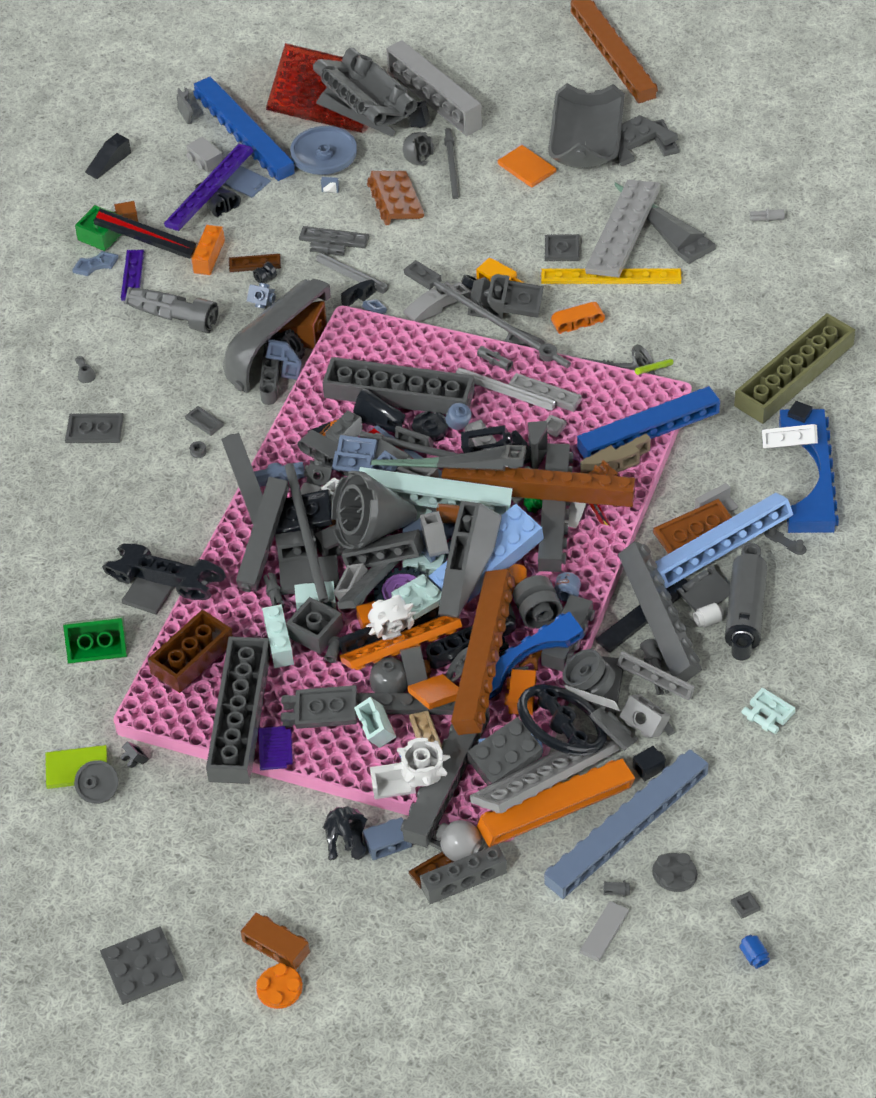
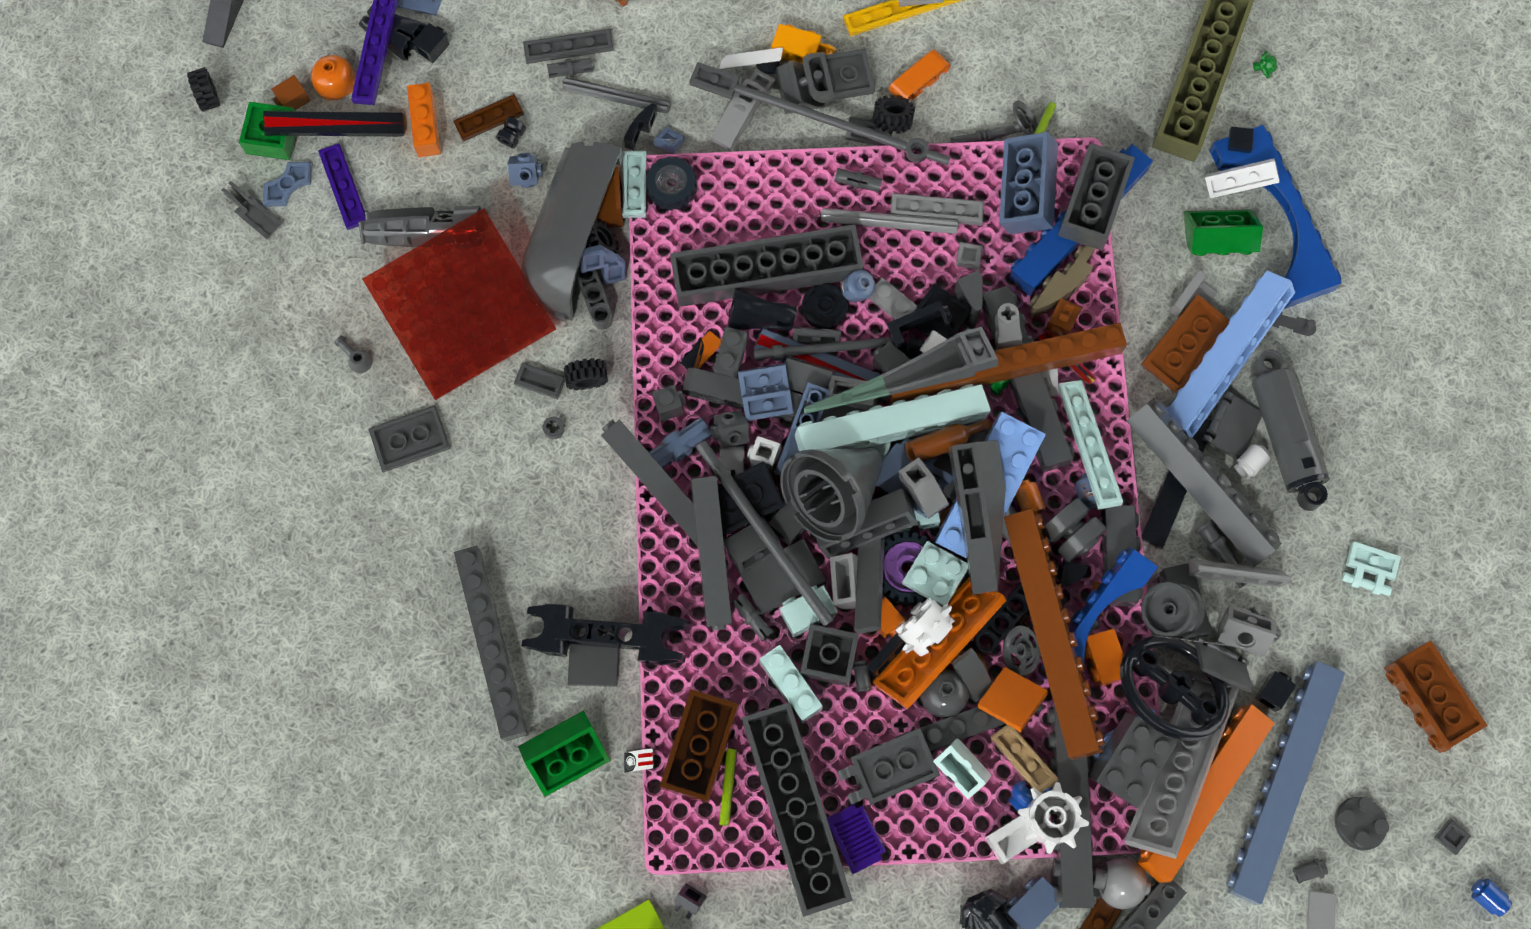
camera: 25 degrees left, 25 degrees up
none -> black tyre [187,67,220,112]
none -> dark grey arm [221,181,283,240]
none -> orange cylinder [311,55,356,100]
none -> clear red plate [362,208,557,400]
none -> black brick [412,23,450,63]
none -> dark grey brick [454,545,528,742]
none -> black tyre [564,358,608,391]
none -> light aqua tile [622,151,646,218]
none -> sticker [624,749,653,773]
none -> black wheel [646,156,697,211]
none -> dark grey brick [652,385,686,422]
none -> lime bar [719,749,737,826]
none -> white sticker [720,48,783,69]
none -> black tyre [872,95,915,134]
none -> light grey piece [995,303,1022,350]
none -> sand blue brick [999,132,1058,234]
none -> dark grey brick [1058,143,1135,250]
none -> light aqua tile [1058,380,1123,509]
none -> black tile [1060,561,1088,586]
none -> green slope [1184,209,1263,256]
none -> green plant [1253,51,1278,79]
none -> dark orange bracket [1384,640,1488,753]

